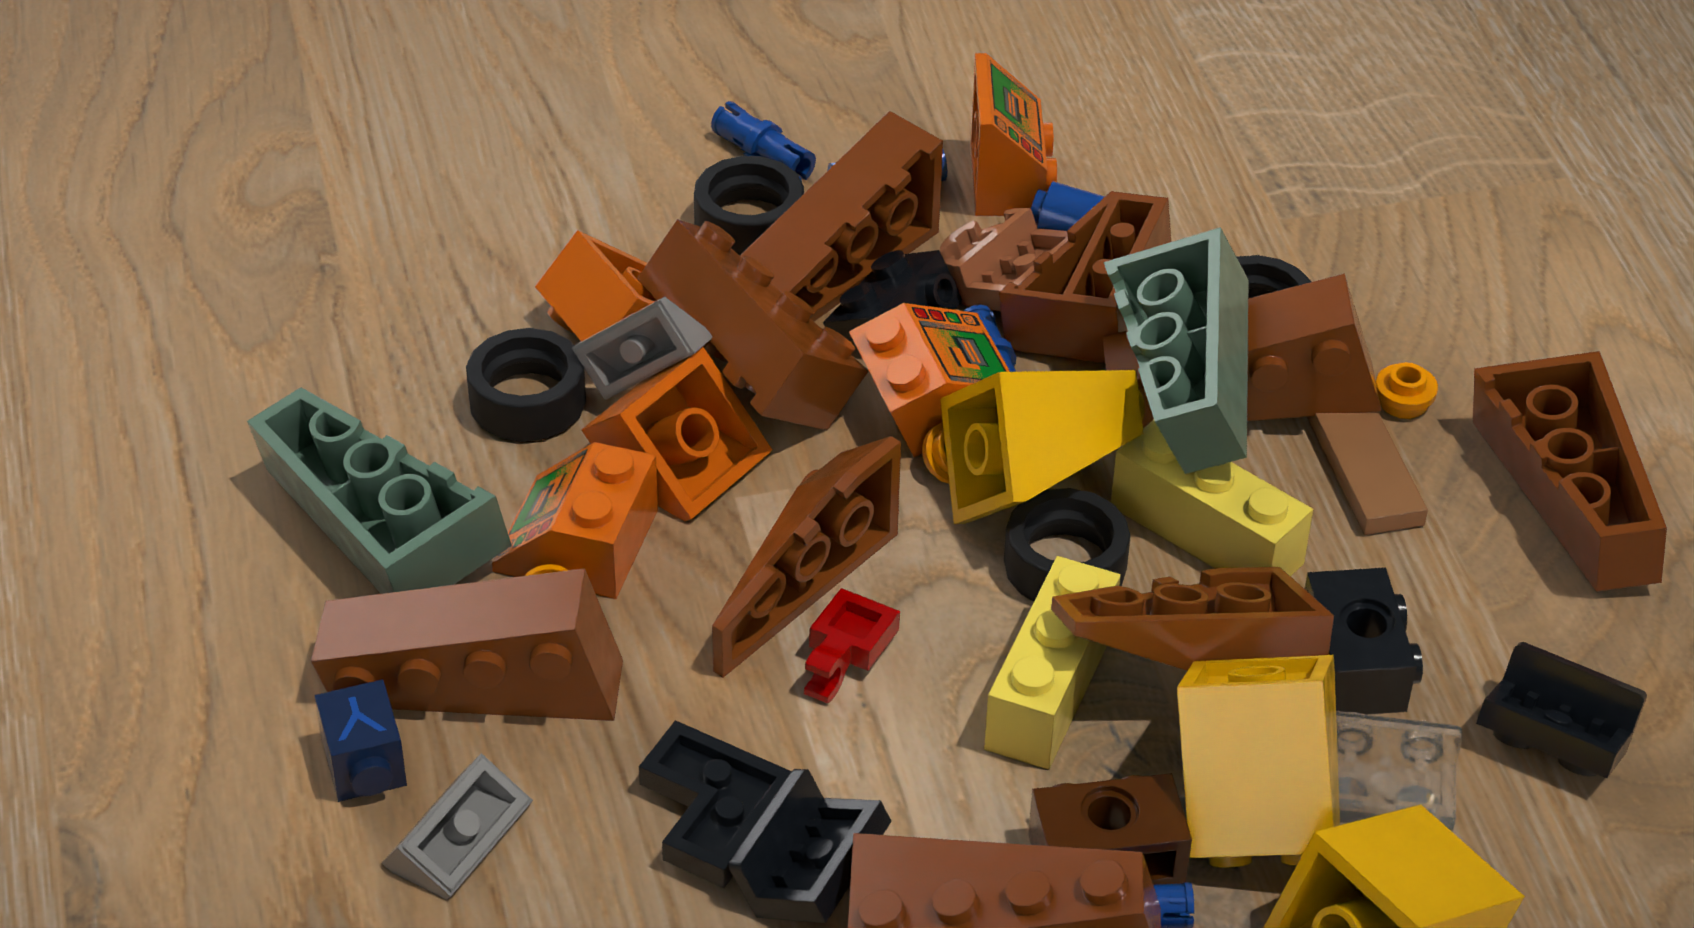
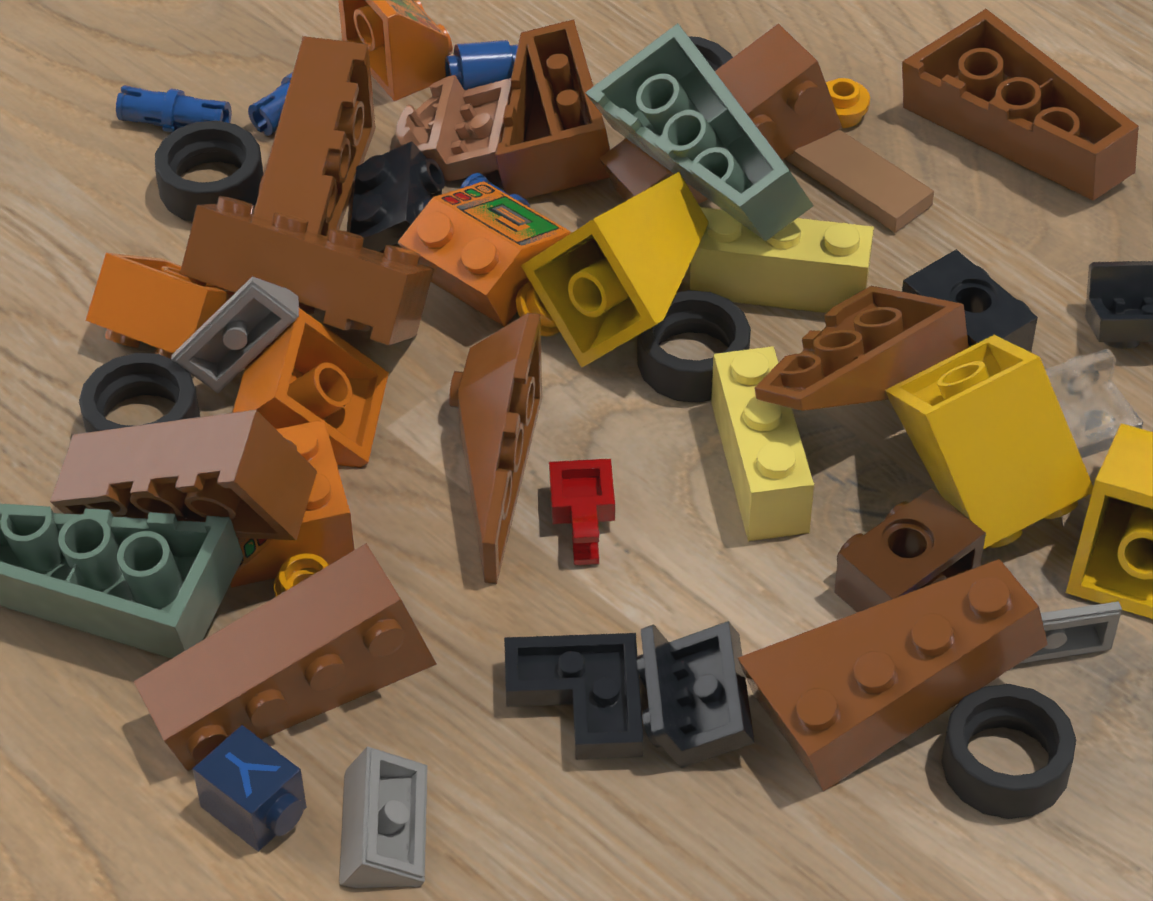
camera: 30 degrees left, 5 degrees up
none -> dark orange wedge [50,410,317,541]

